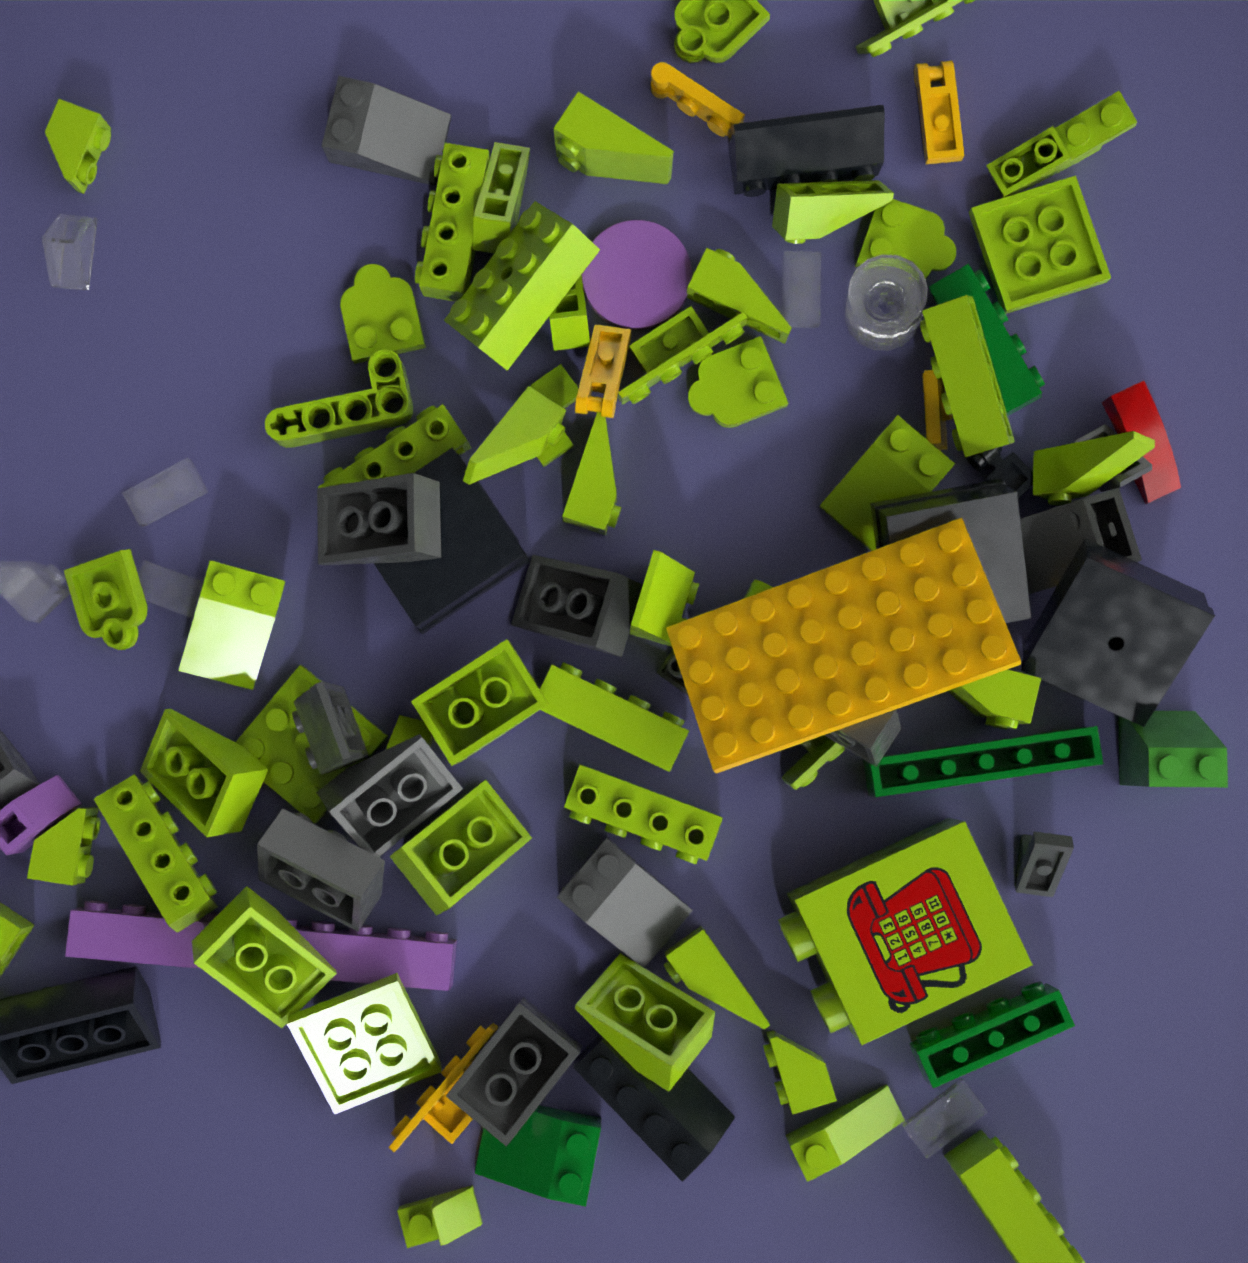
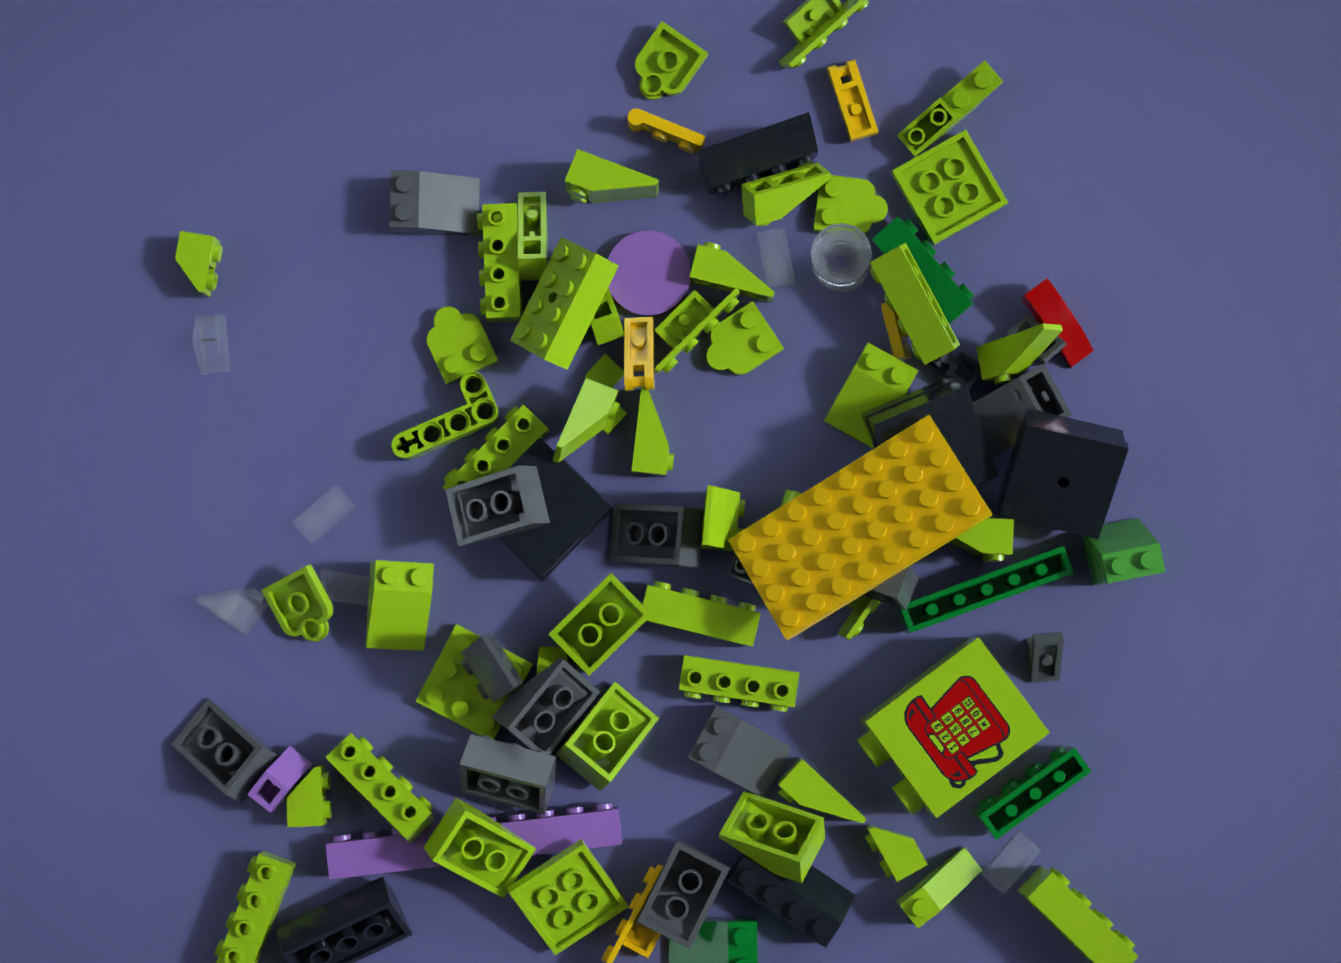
camera: 15 degrees left, 0 degrees up
lime slope [140,709,269,837] -> none

